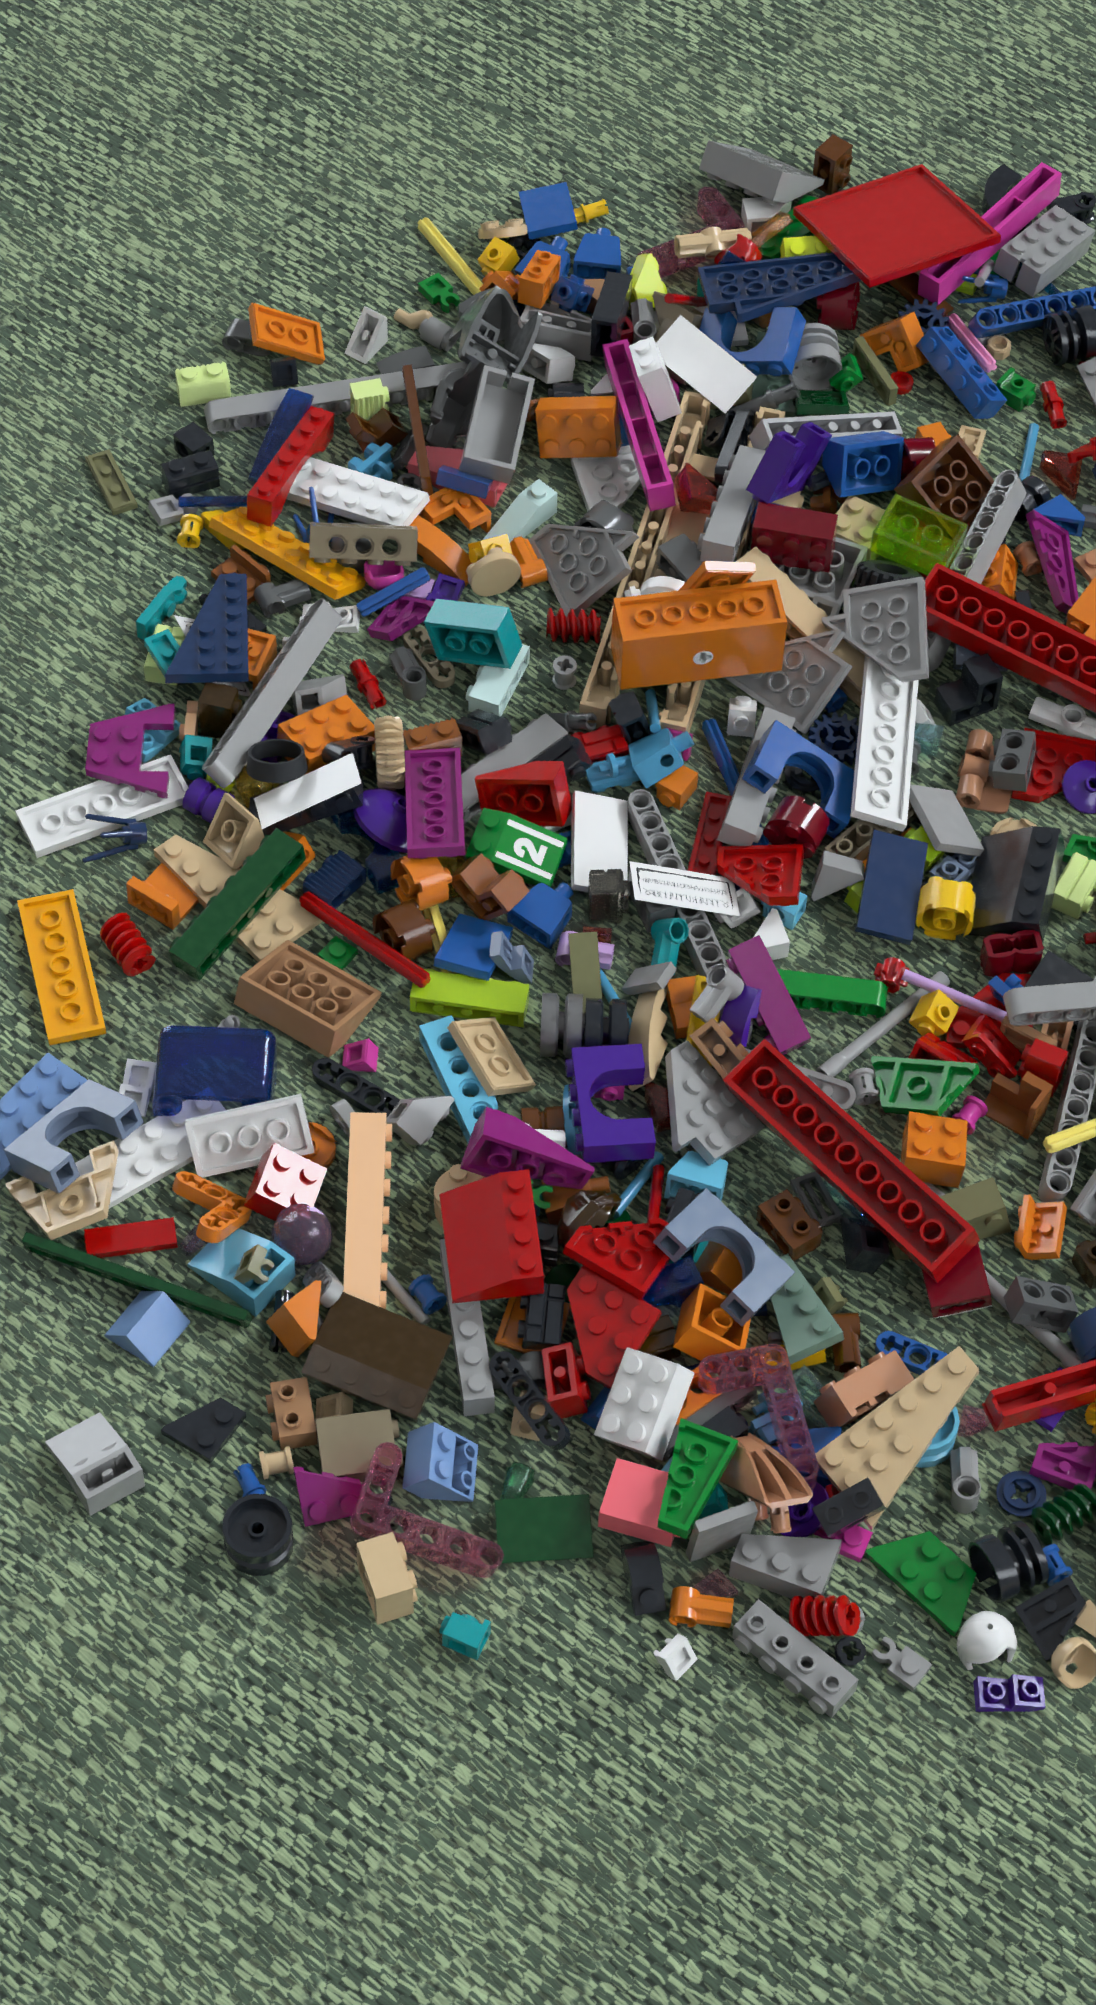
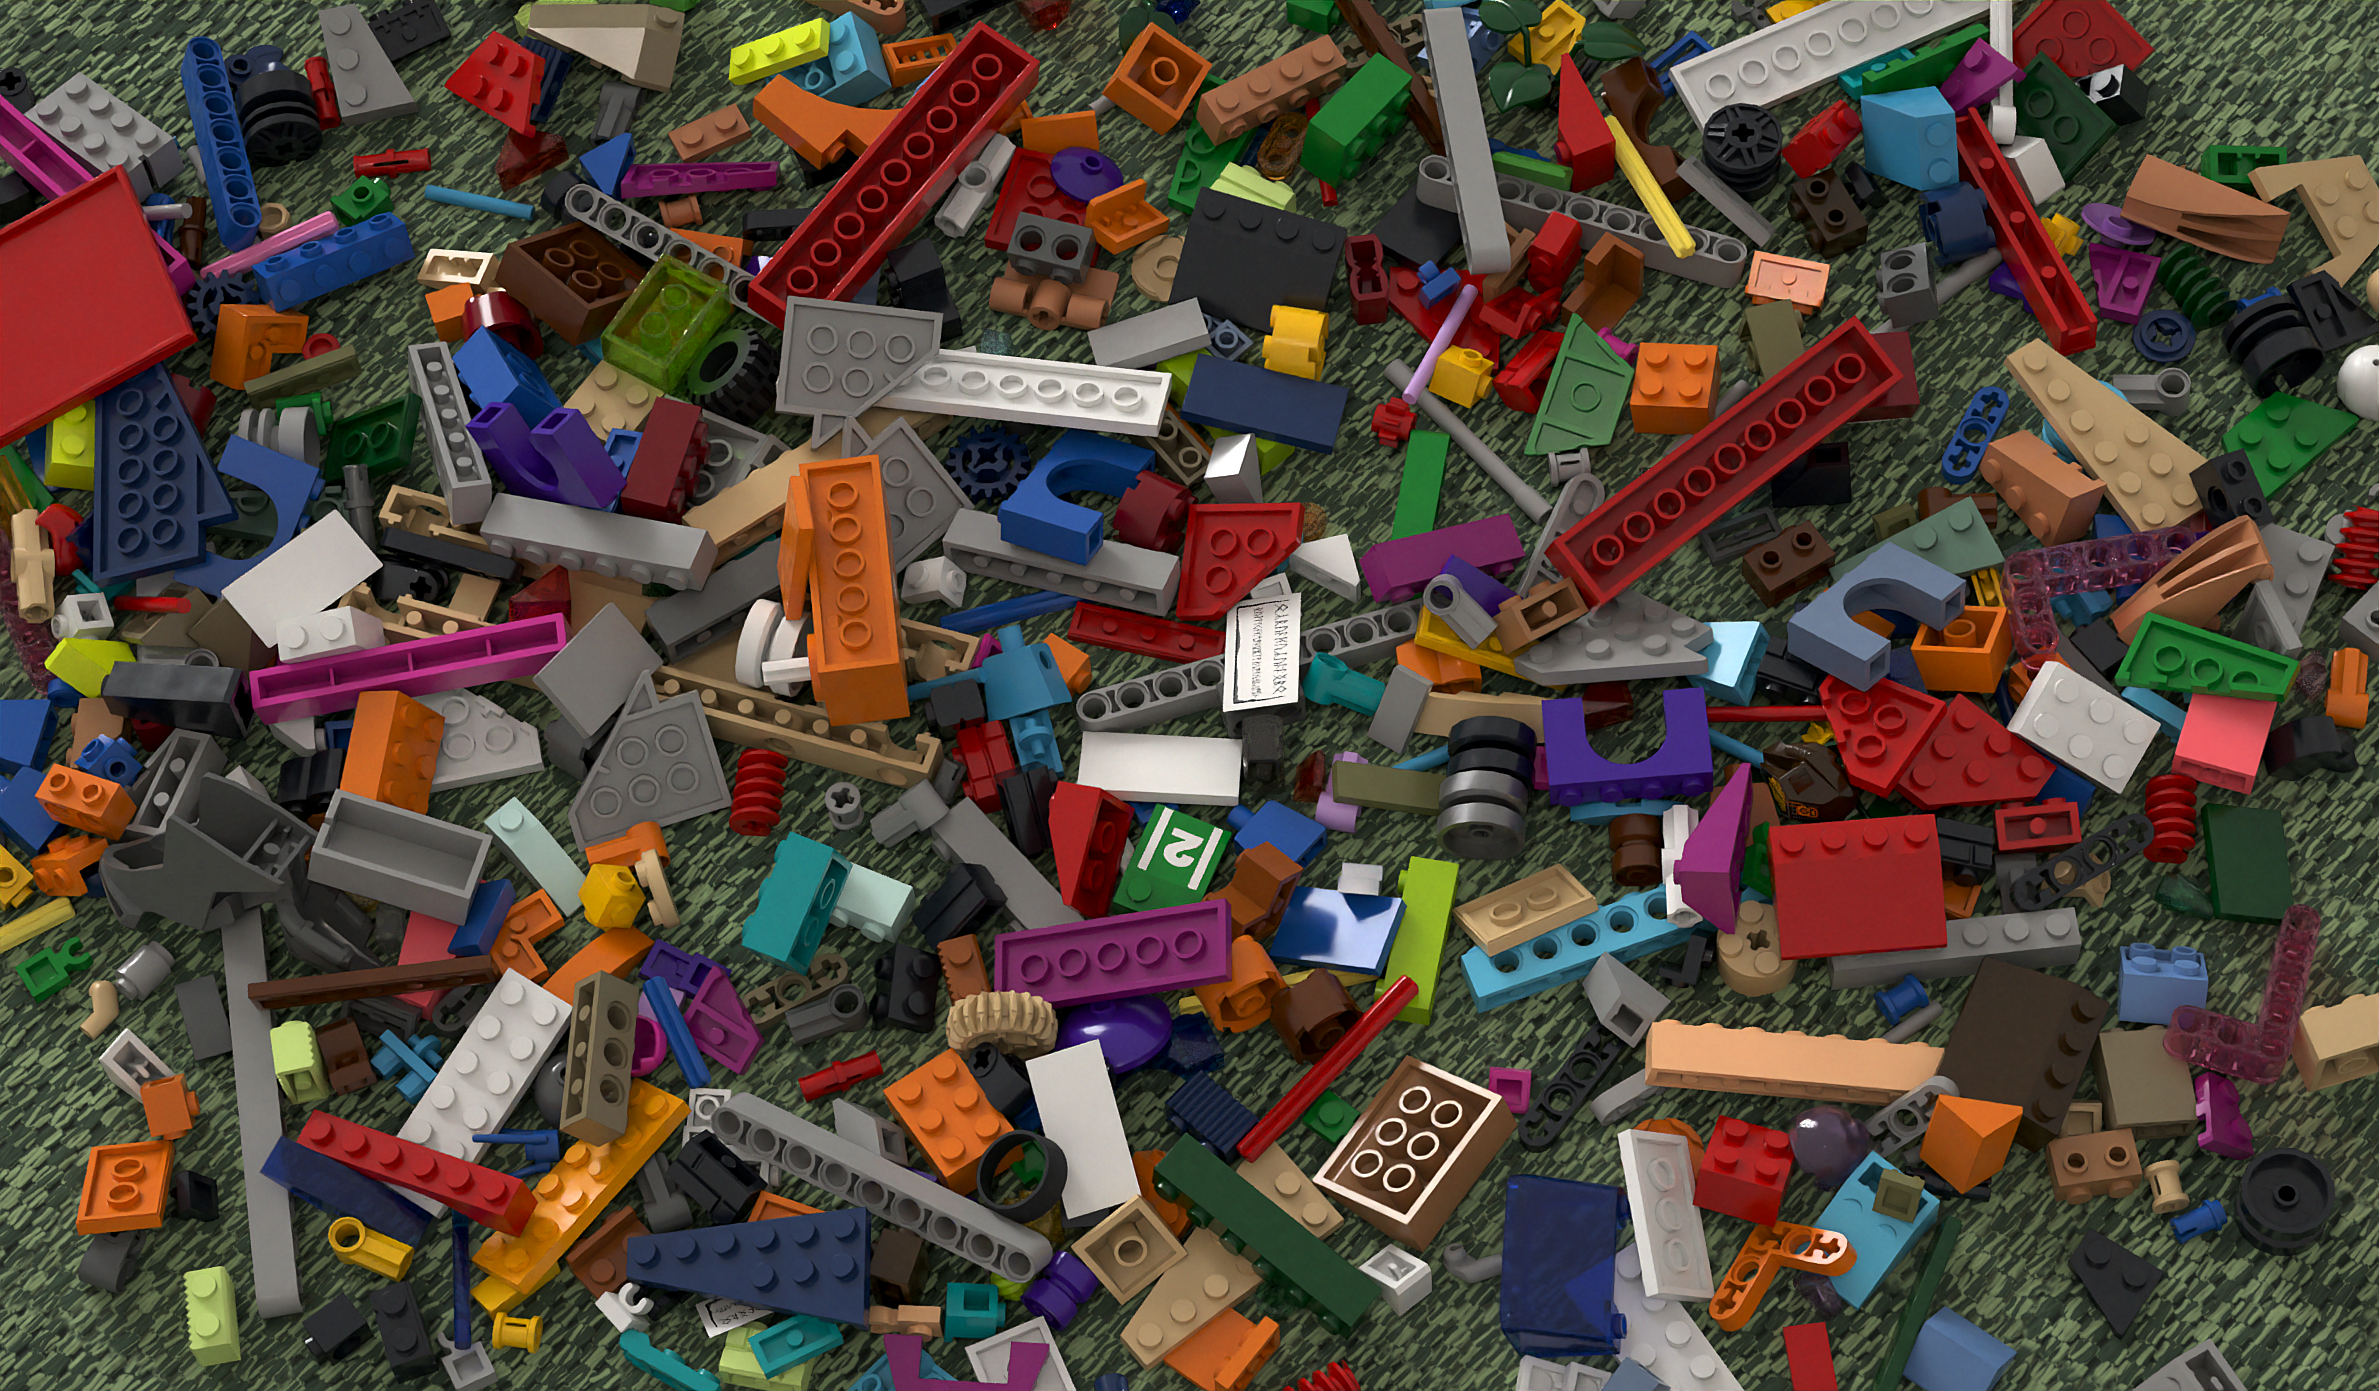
camera: 80 degrees left, 5 degrees up
none -> white brick [51,592,114,643]
none -> orange brick [140,1073,201,1140]
none -> reddish brown axle [178,196,208,269]
none -> yellow piece [328,1217,415,1283]
none -> light grey tile [532,602,664,739]
none -> white tile [595,1283,654,1333]
none -> black brick [666,1129,768,1225]
none -> black bracket [869,943,940,1034]
none -> light grey piece [870,778,950,848]
none -> orange bracket [1084,178,1170,255]
none -> clear orange tile [1301,502,1327,542]
none -> white slope [1358,1244,1432,1316]
none -> black bracket [1656,928,1717,988]
none -> red piece [2143,774,2198,864]

